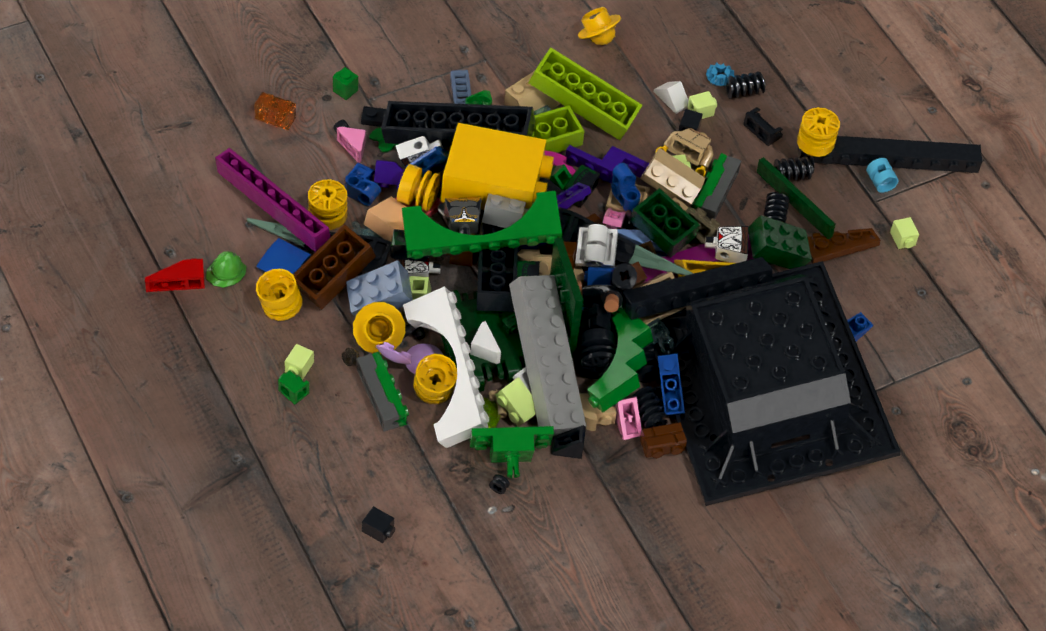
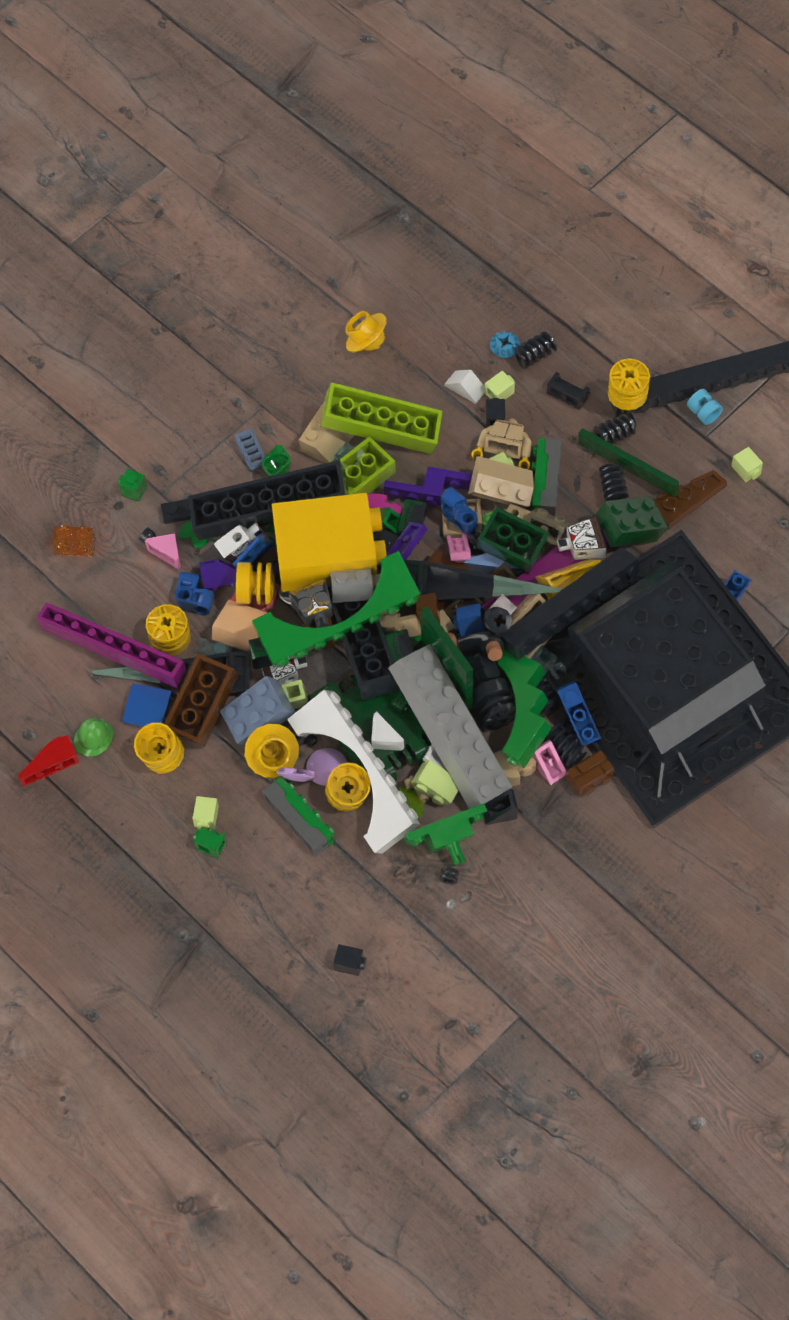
camera: 10 degrees left, 10 degrees up
clear smoke plate [342,348,360,366] -> none
white plate [575,224,618,268] -> none

